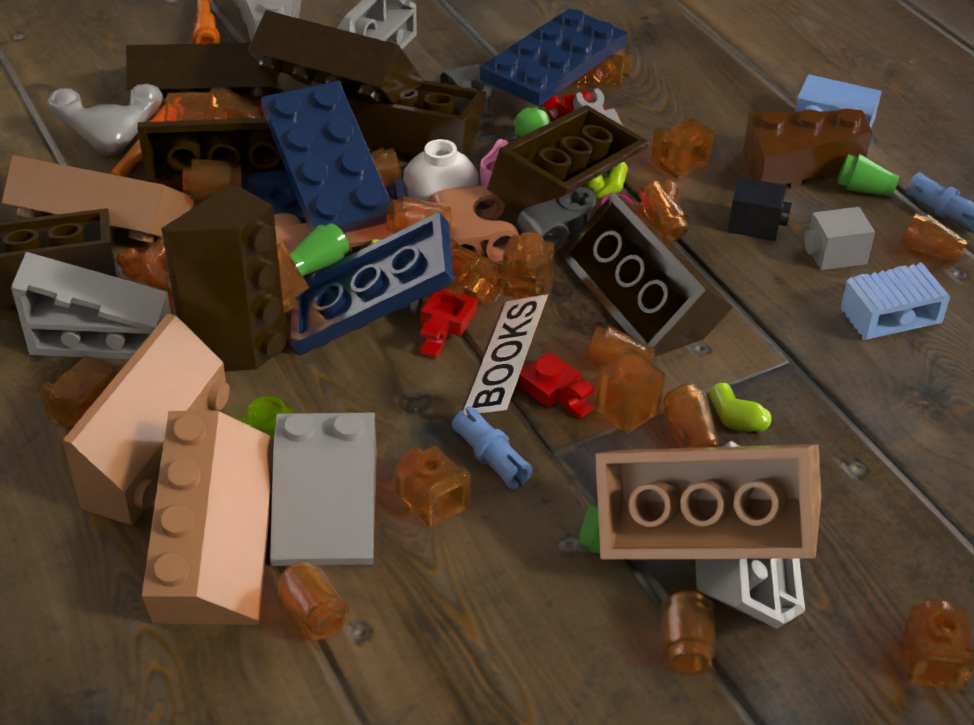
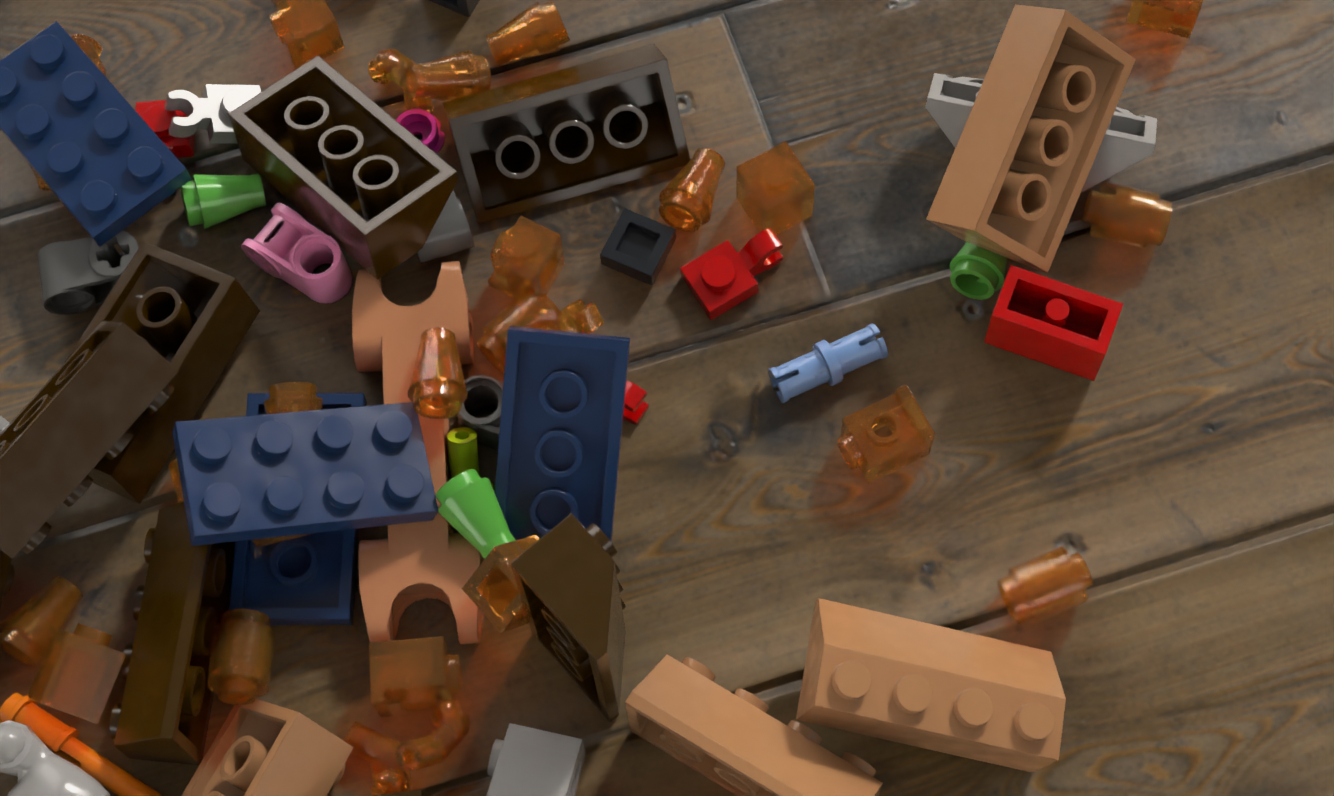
camera: 75 degrees left, 25 degrees up
clear neon green plate [241,396,296,437] -> none
light grey slope [270,412,377,566] -> none
white piece [402,139,480,206] -> none
white sticker [463,294,548,416] -> none
clear orange cone [663,384,719,448] -> none
lime arm [709,383,771,433] -> none
none -> clear orange cone [486,0,571,66]
none -> black plate [600,208,676,285]
none -> red brick [984,265,1123,381]

